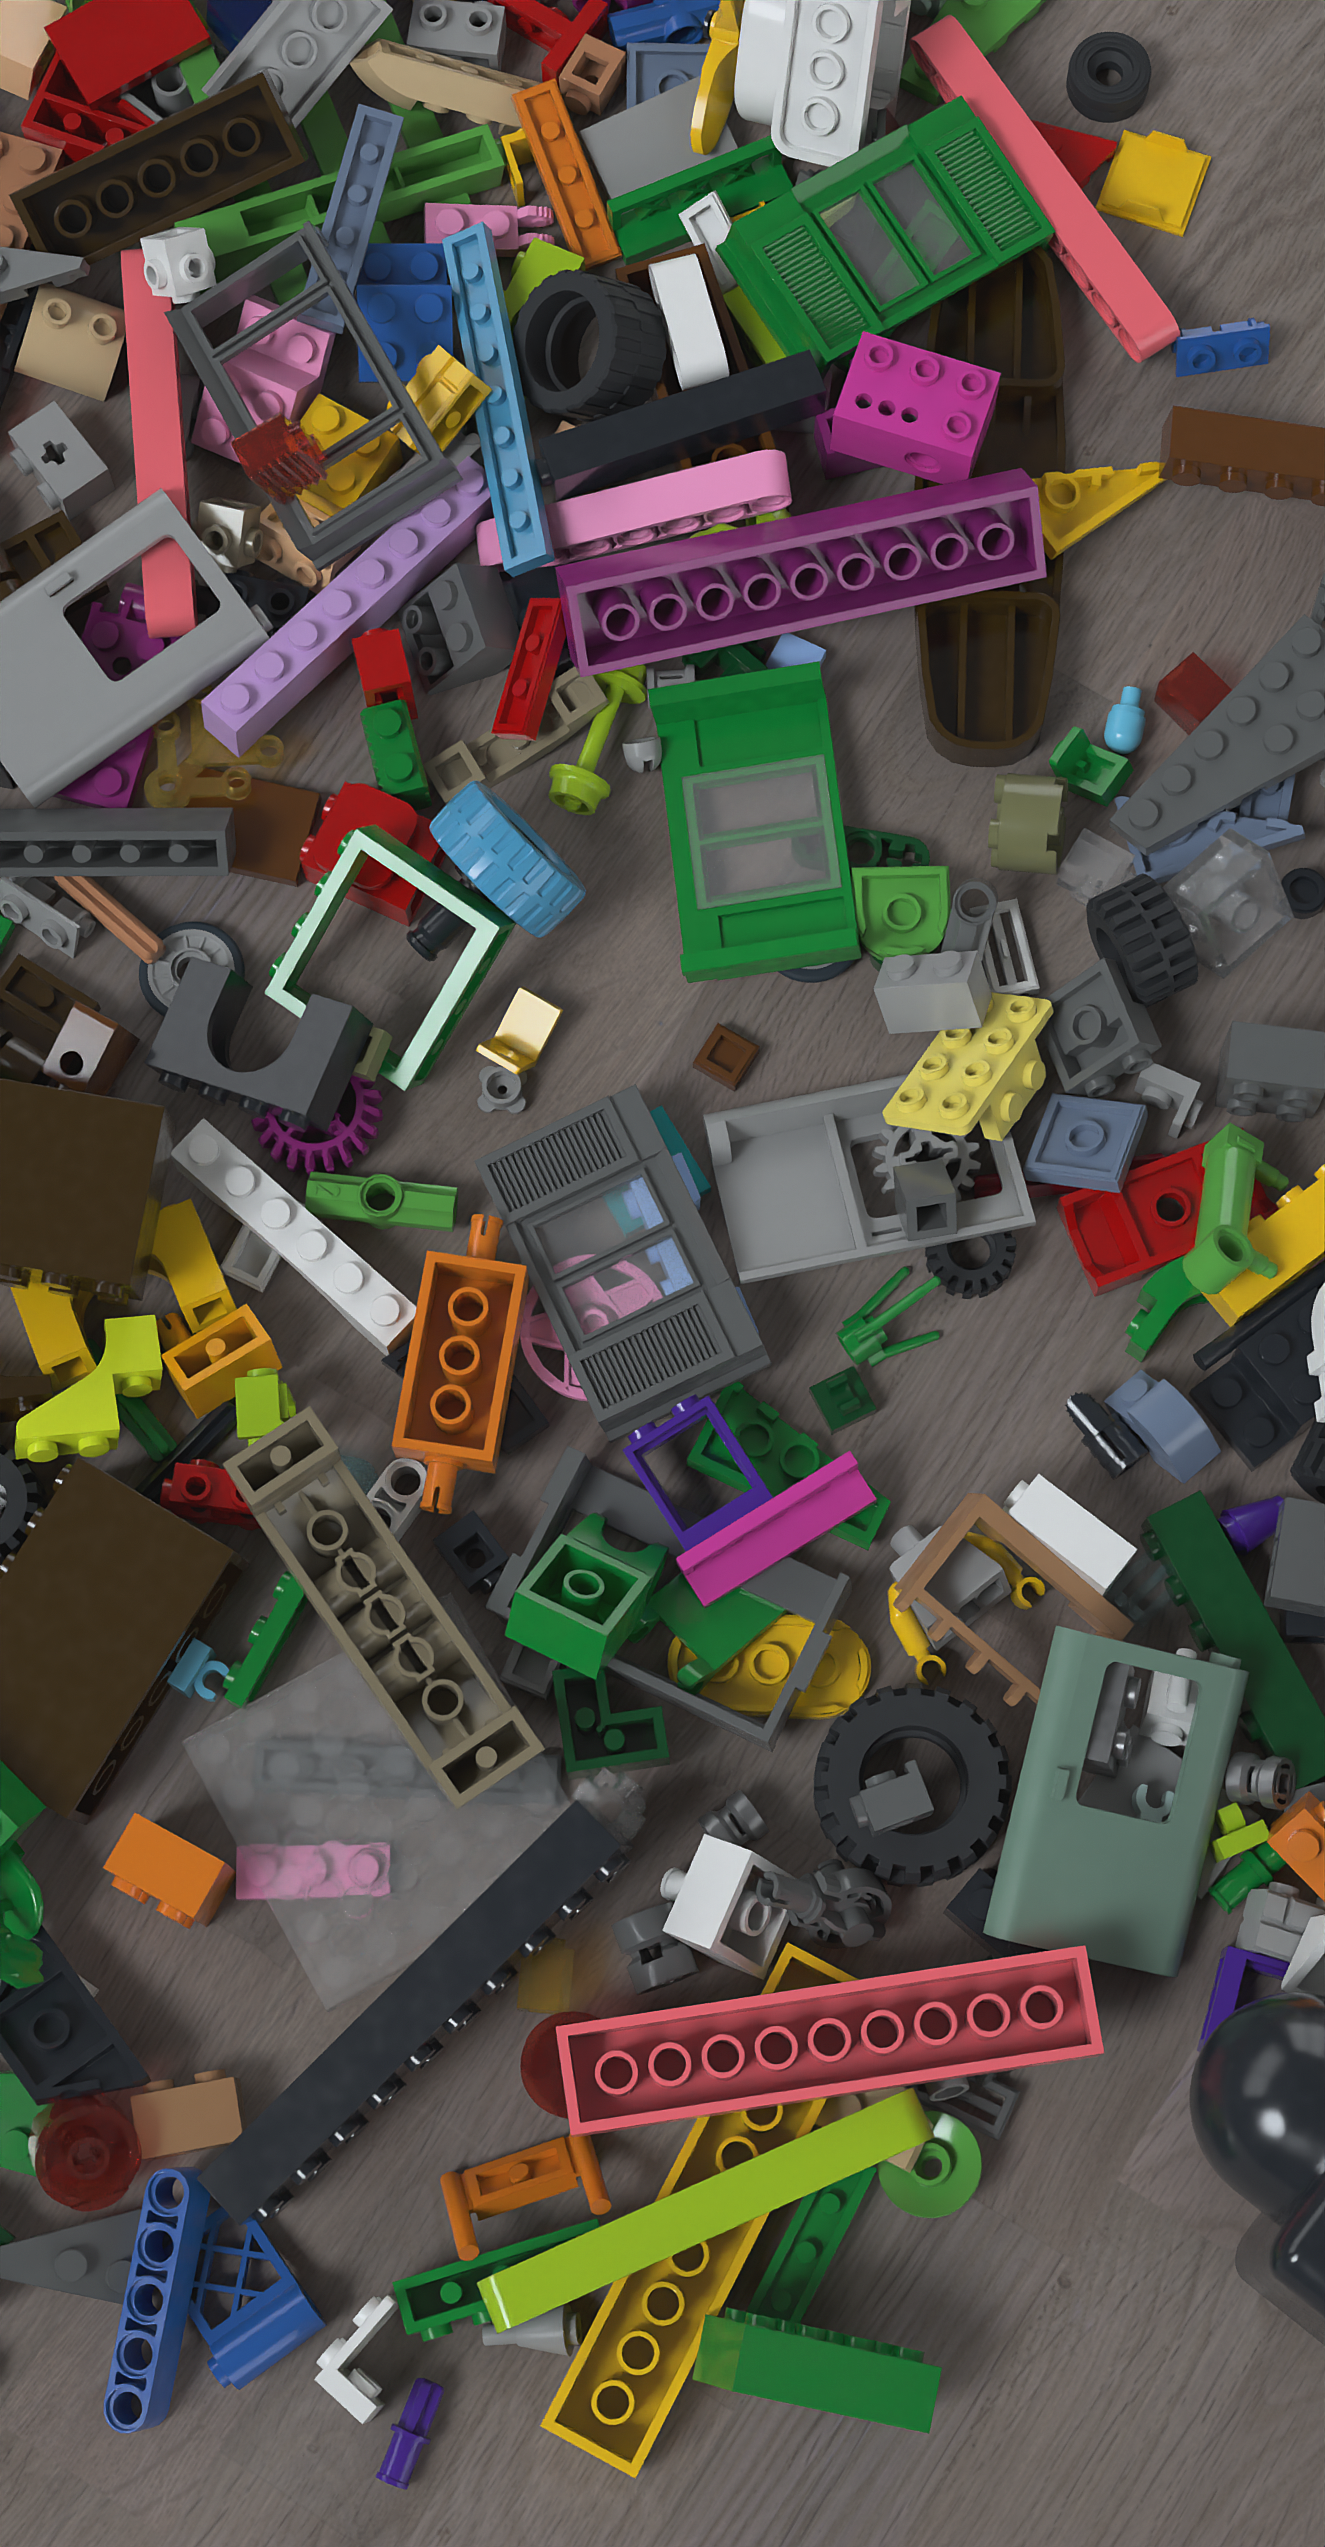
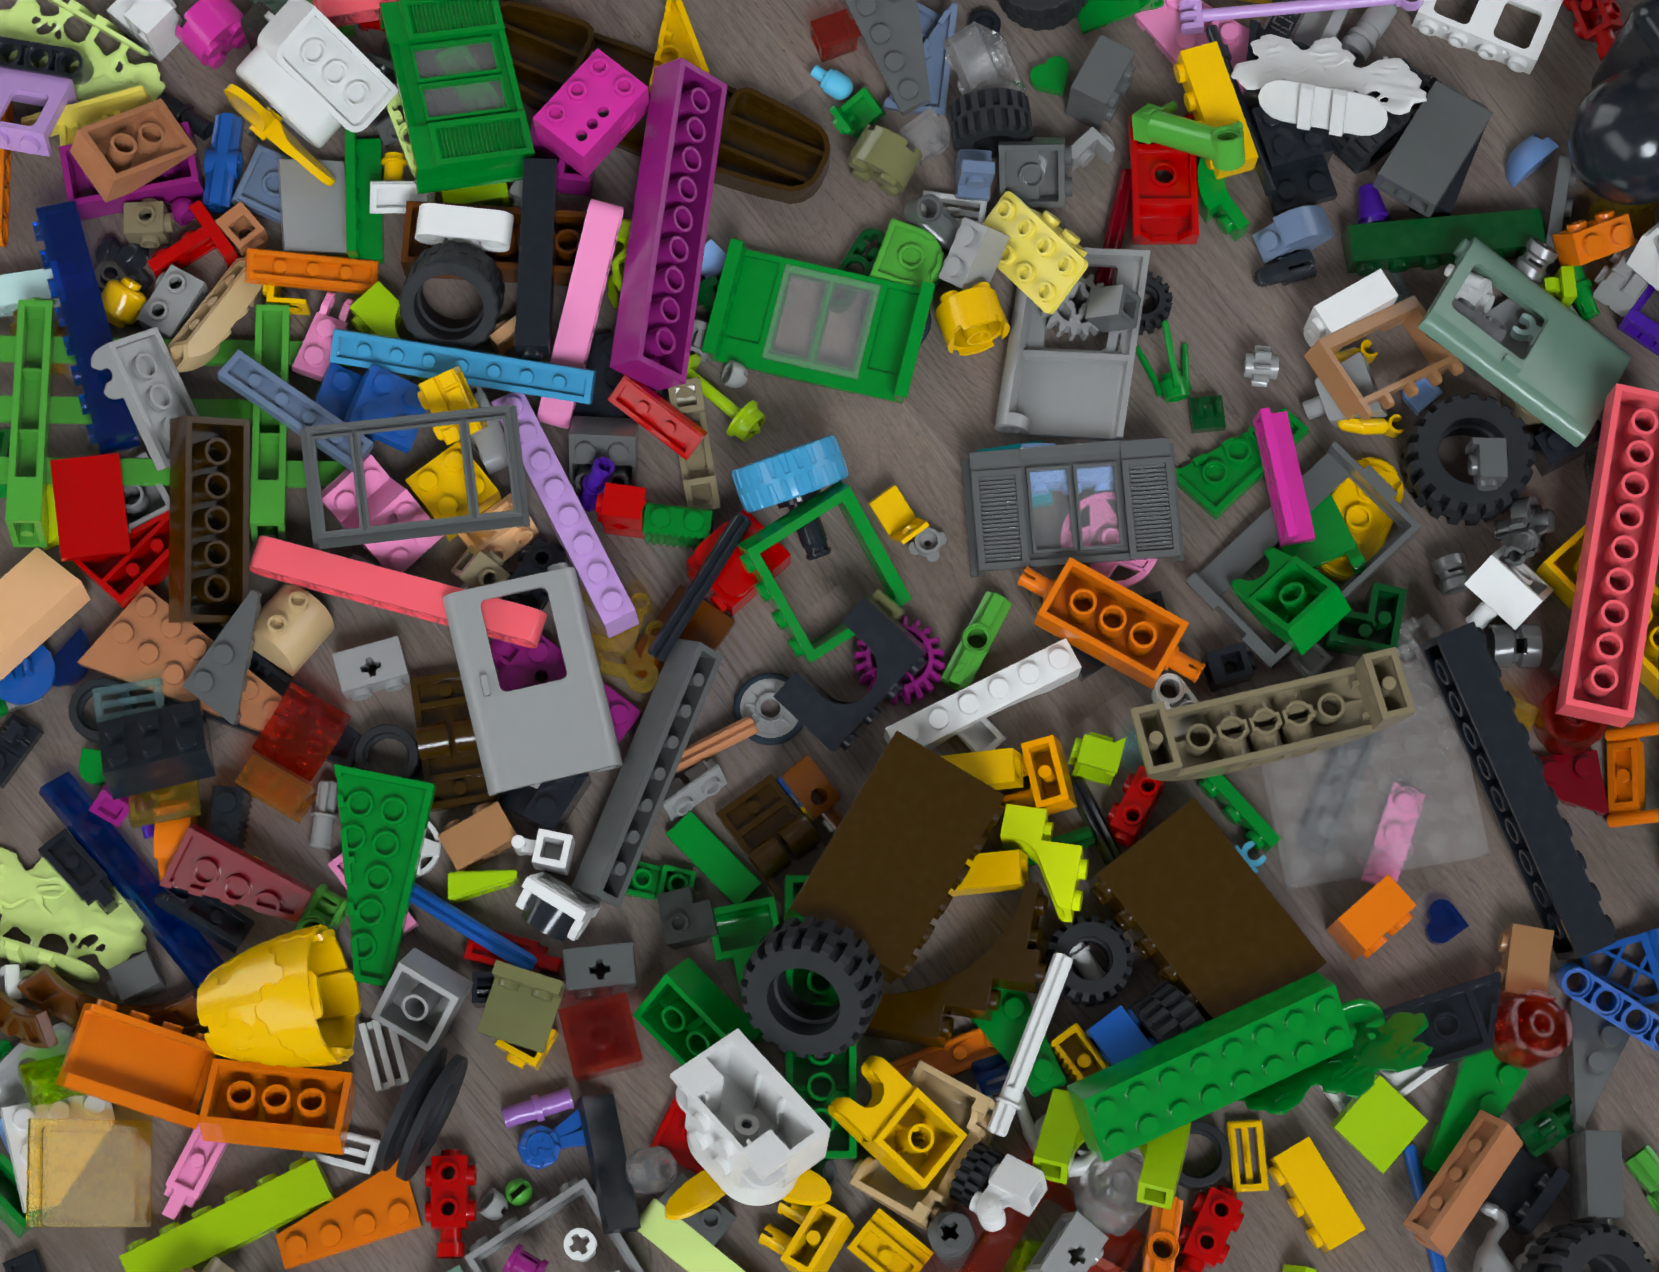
camera: 75 degrees left, 0 degrees up
white brick [140,227,217,304] -> none
clear red brick [231,412,328,505] -> none
dark purple window [622,1394,774,1551] -> none
reddish brown tile [693,1023,760,1092] -> none
sand blue plate [1023,1093,1148,1193] -> none
none -> dark purple axle [579,457,615,512]
none -> black axle [648,512,751,662]
none -> yellow brick [935,282,1010,356]
none -> sand blue brick [954,149,995,201]
none -> green tile [1029,56,1069,97]
none -> light grey gear [1242,345,1279,387]
none -> light blue tile [1401,378,1443,415]
none -> clear blue tile [1425,899,1469,945]
none -> dark red wing [1540,750,1610,816]

